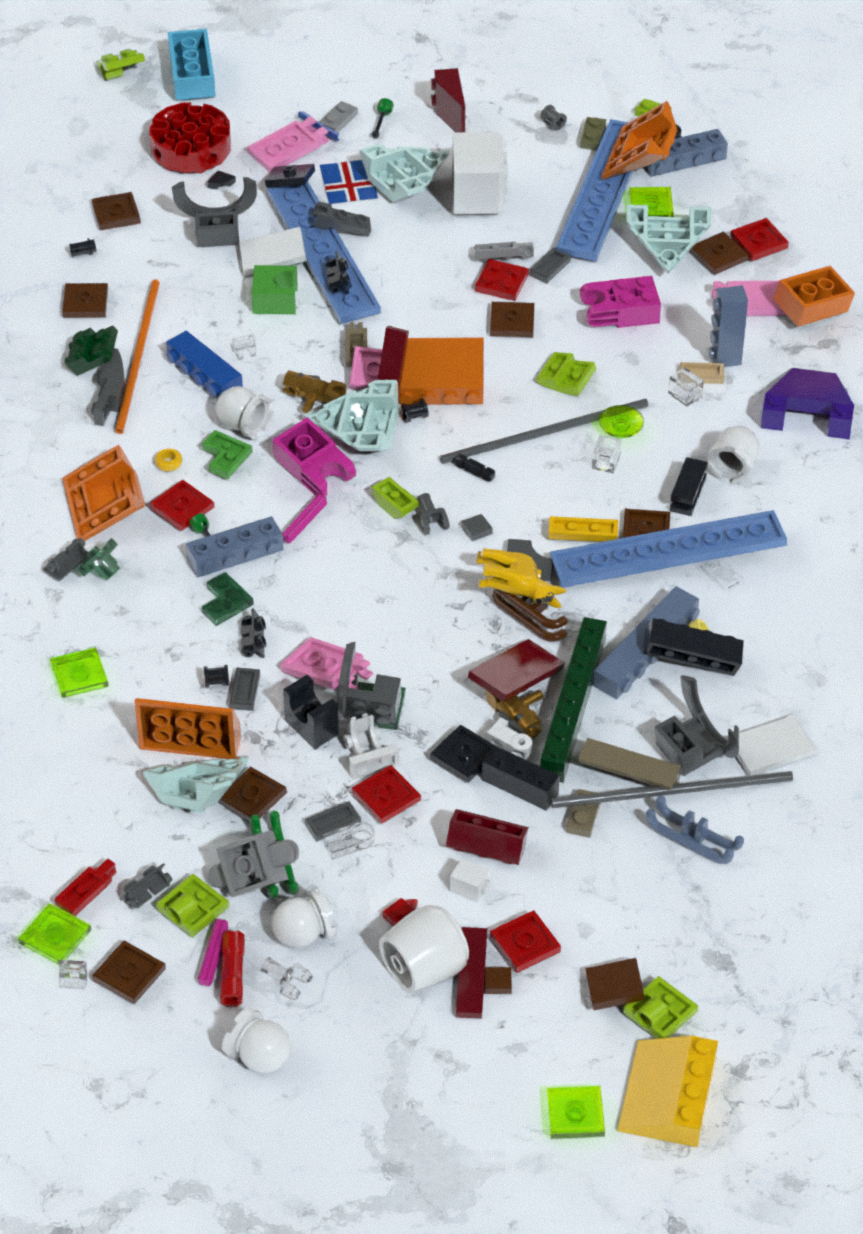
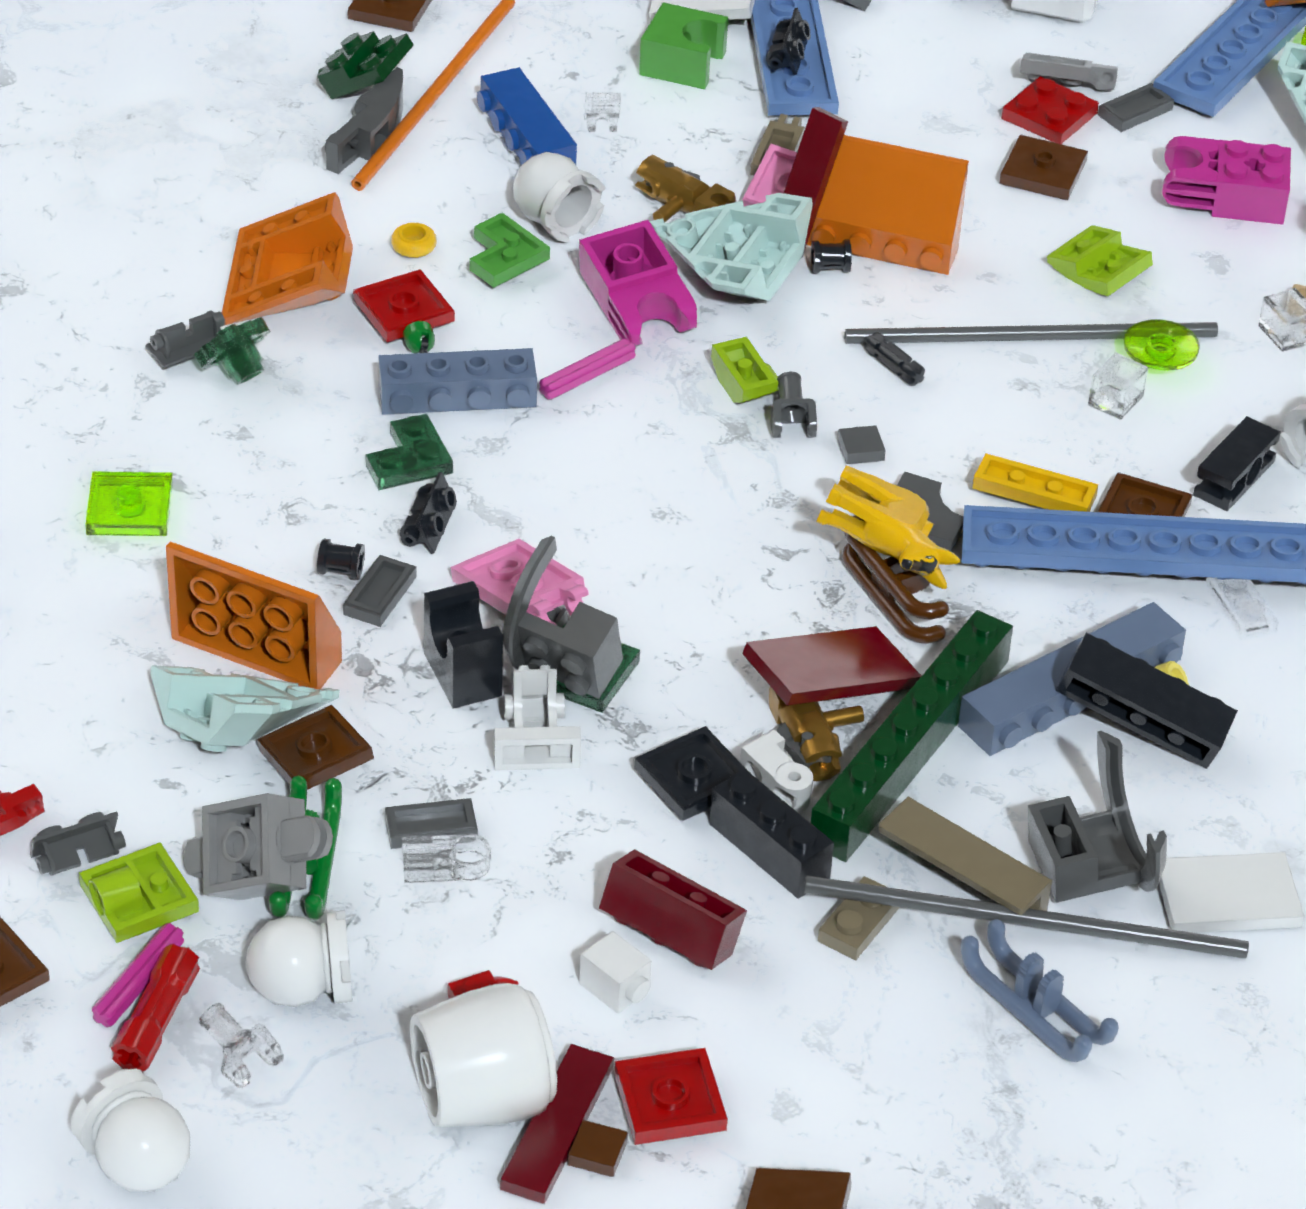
camera: 15 degrees right, 5 degrees down
red plate [351,765,421,824] -> none

